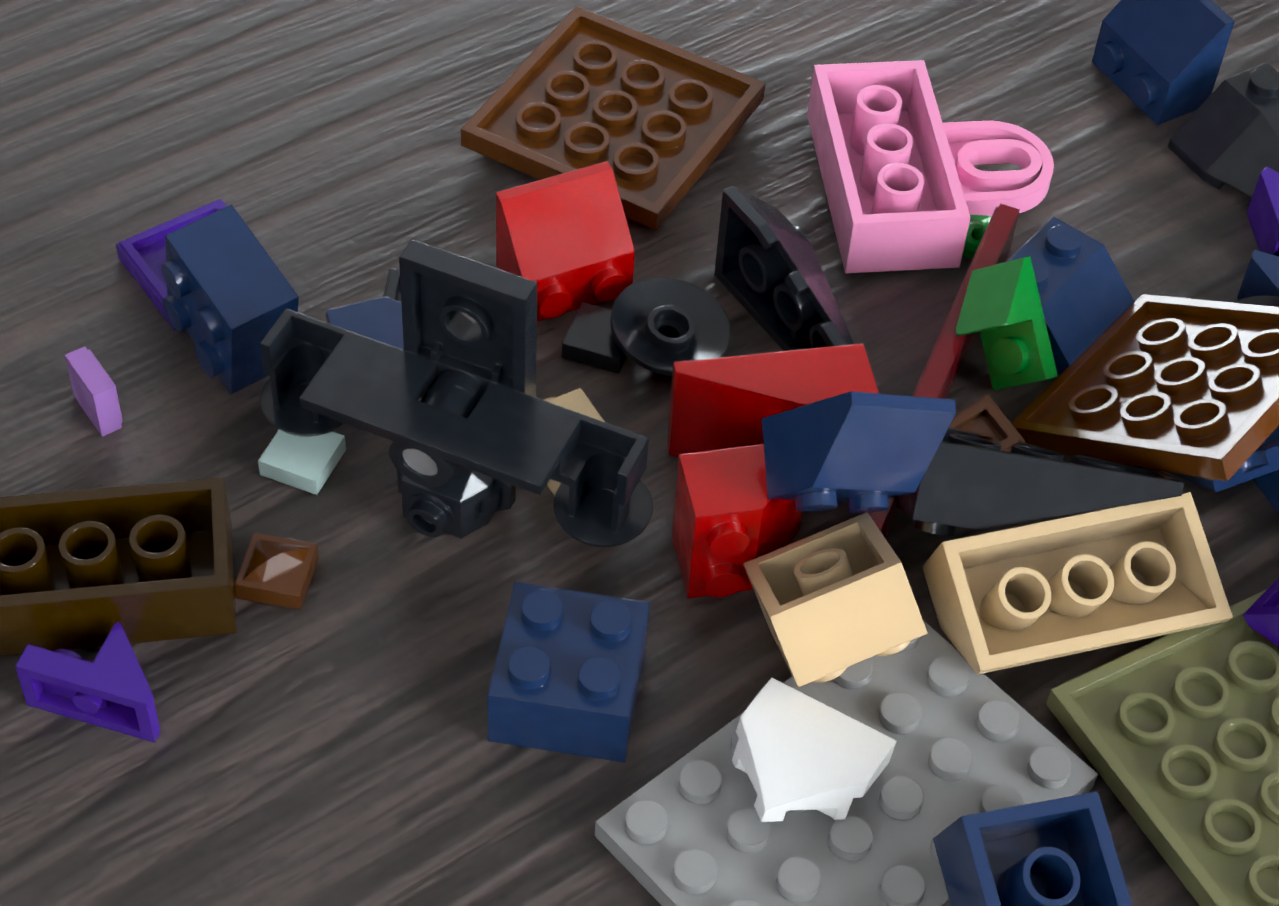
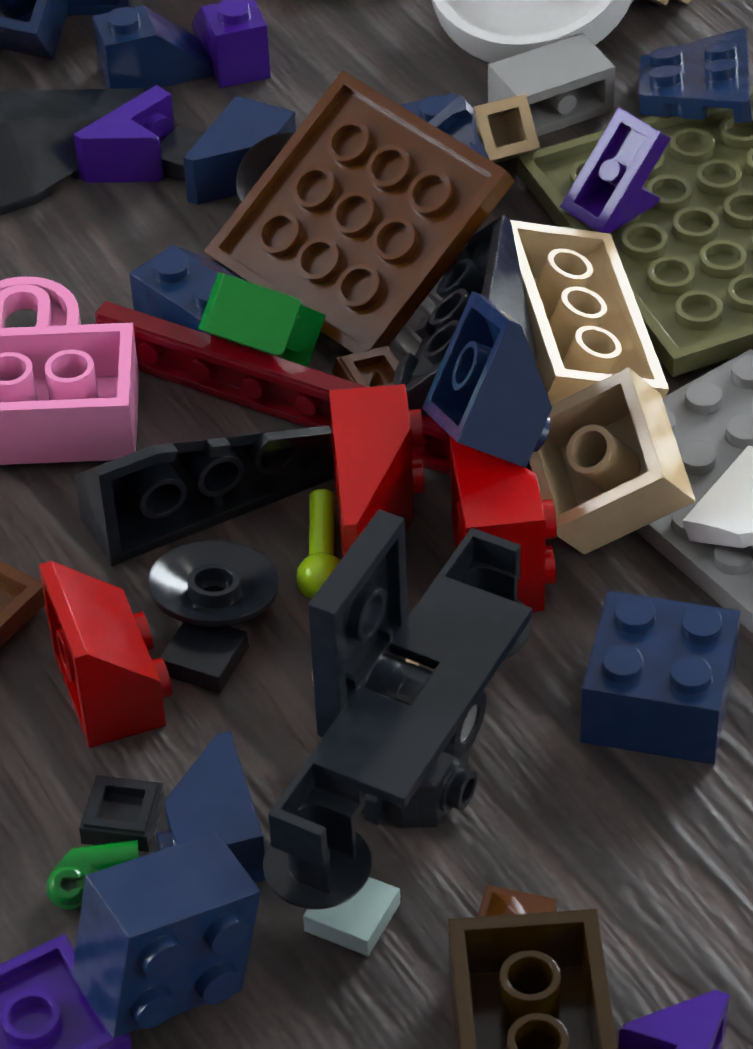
camera: 80 degrees left, 5 degrees down
none -> green arm [46,840,140,910]

